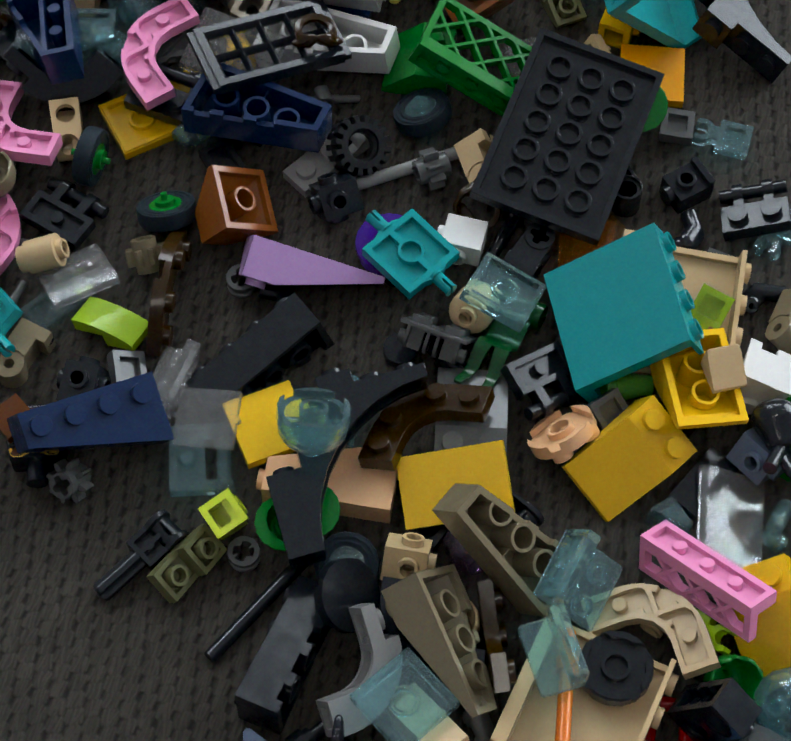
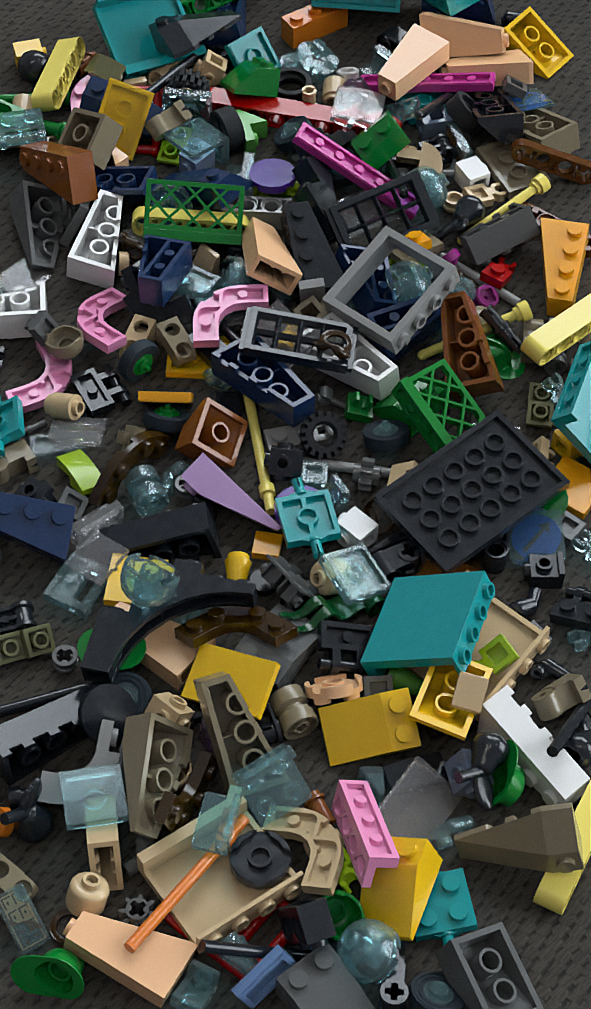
camera: 30 degrees right, 10 degrees down
neon yellow brick [198,488,249,540] -> none
none -> clear light blue wheel [124,465,169,516]
none -> light orange tile [138,391,194,404]
none -> dark tan leg [156,316,197,367]
none -> clear light blue arm [160,461,190,495]
none -> yellow cone [224,551,252,580]
none -> light yellow bar [243,394,276,515]
none -> light orange tile [252,531,283,561]
none -> dark tan wheel [268,684,319,740]
none -> clear light blue plate [300,460,329,490]
none -> dark orange pin [303,790,336,826]
none -> clear light blue slope [322,473,350,513]
none -> green tile [345,391,373,423]
none -> clear light blue piece [509,508,567,565]

